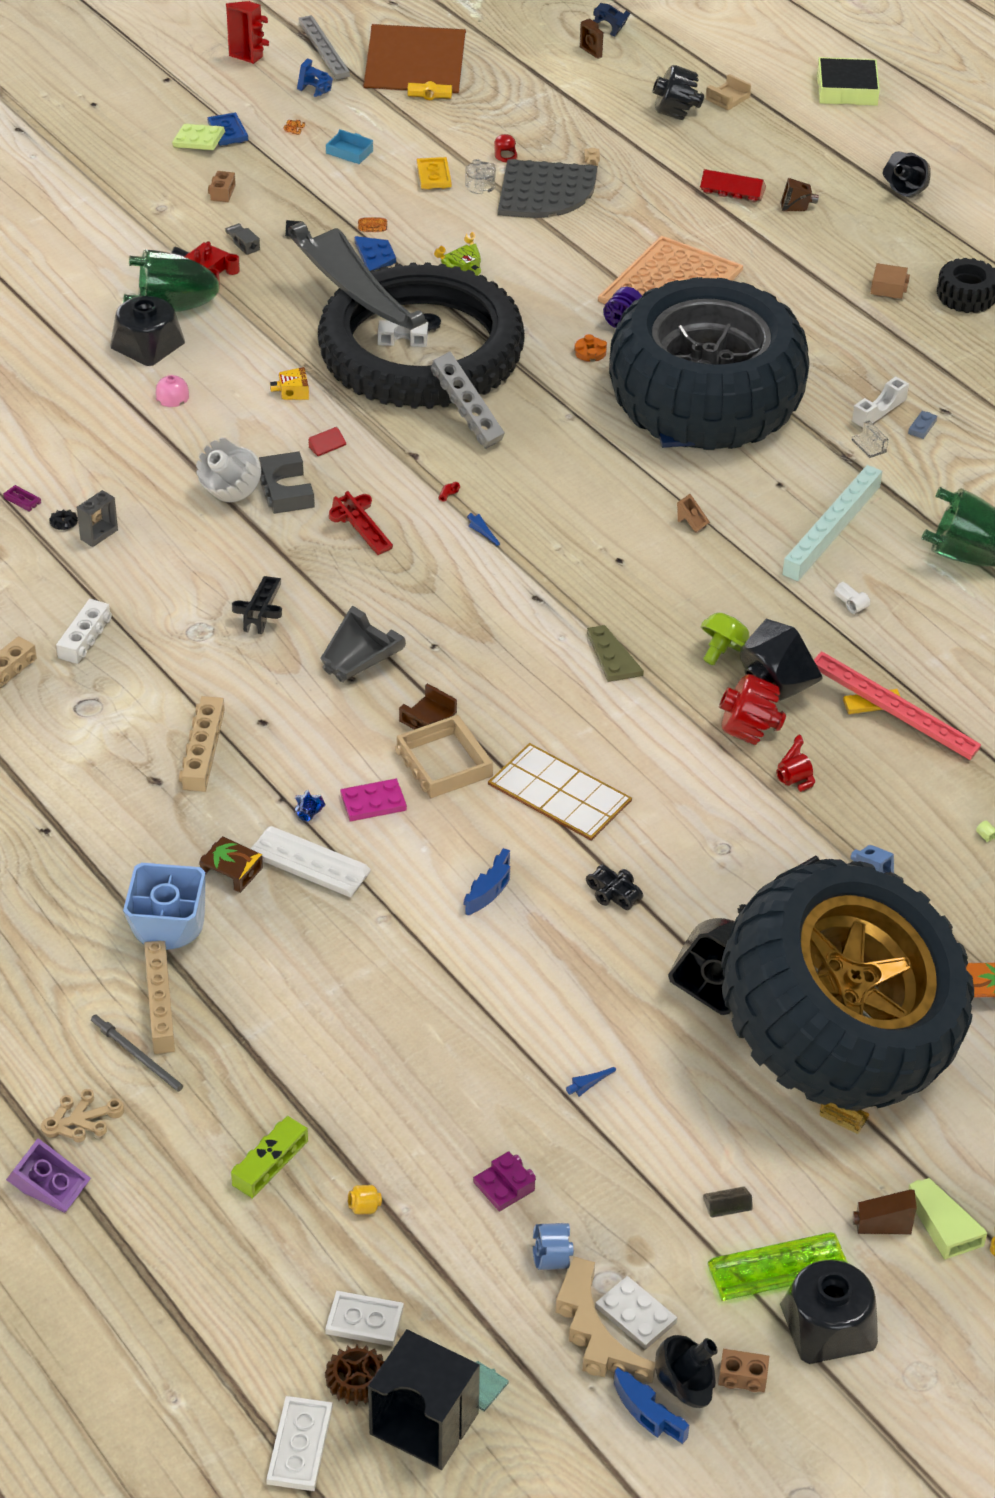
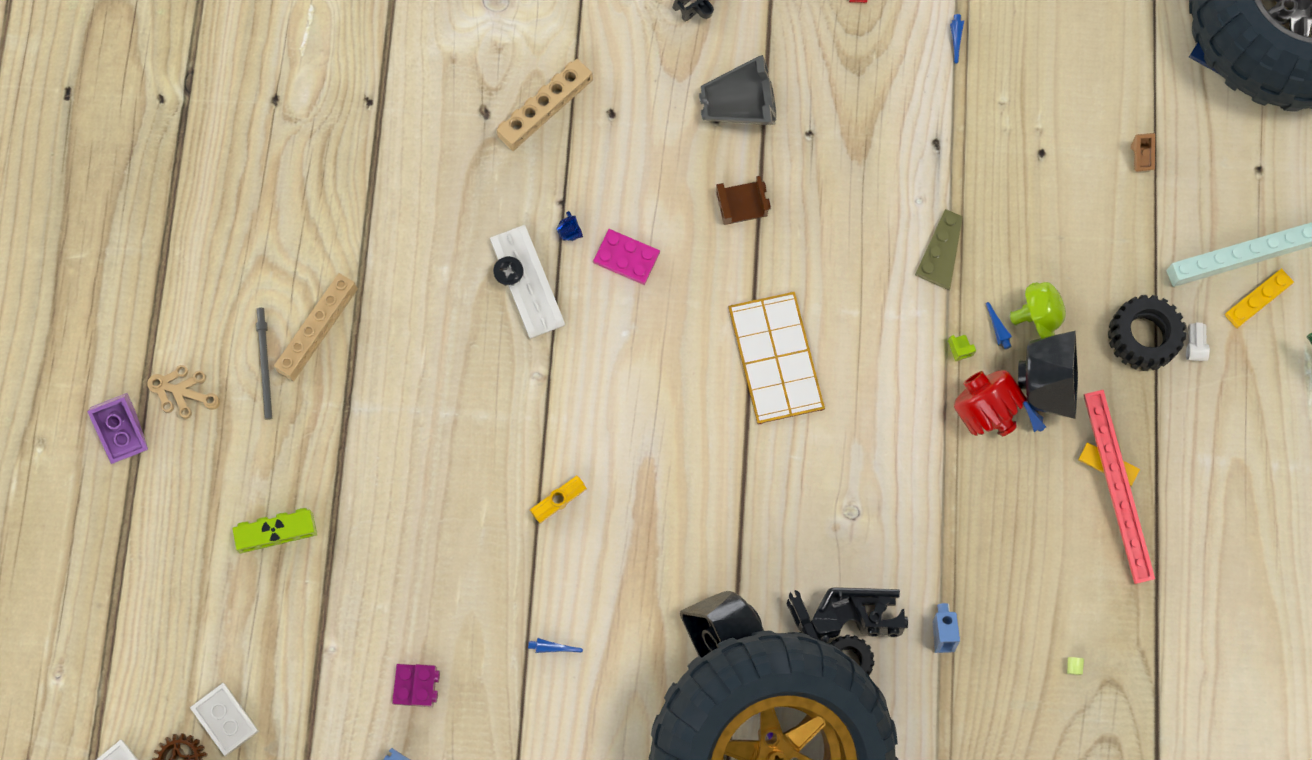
camera: 40 degrees right, 30 degrees up
light blue piece [123,863,205,950] -> none
reddish brown panel [199,836,263,893] -> none
yellow head [348,1185,382,1214] -> none
tan window [395,715,493,798] -> none
blue slope [463,848,510,915] -> none
black axle [586,864,643,910] -> none
red piece [776,734,816,792] -> none
none -> black gear [493,256,524,286]
none -> yellow piece [530,475,587,524]
none -> lime panel [948,335,976,362]
none -> blue piece [986,302,1012,350]
none -> blue piece [1023,401,1046,432]
none -> black tyre [1108,295,1187,371]
none -> yellow plate [1224,268,1294,329]

